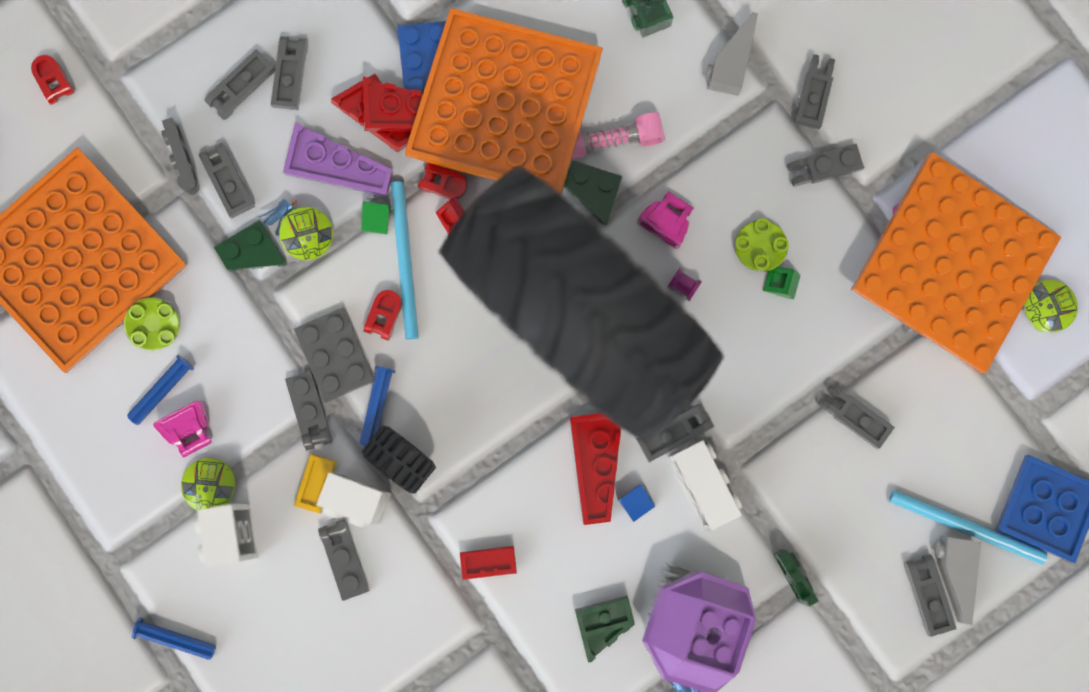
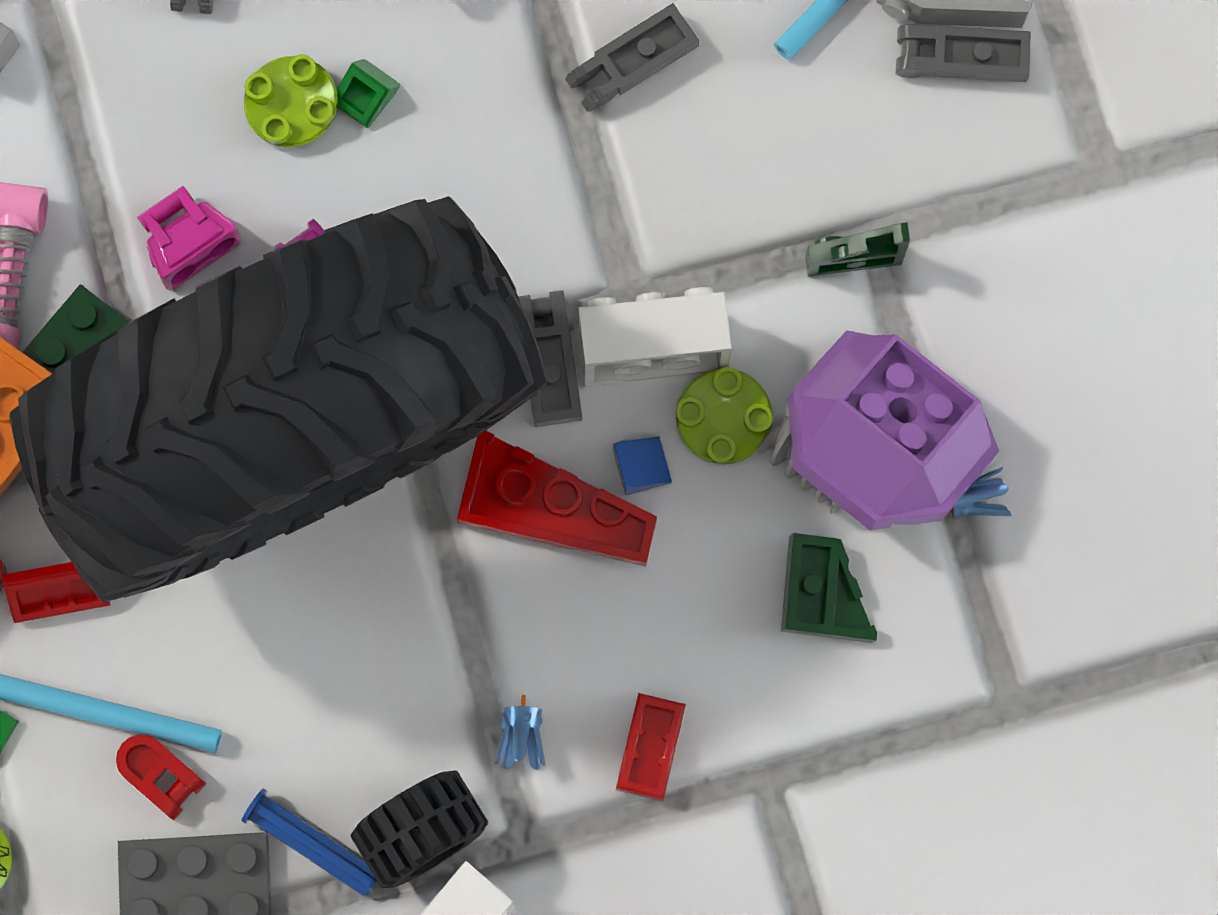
camera: 70 degrees left, 5 degrees down
none -> flat silver piece [494,694,546,770]
none -> lime dish [676,367,773,464]

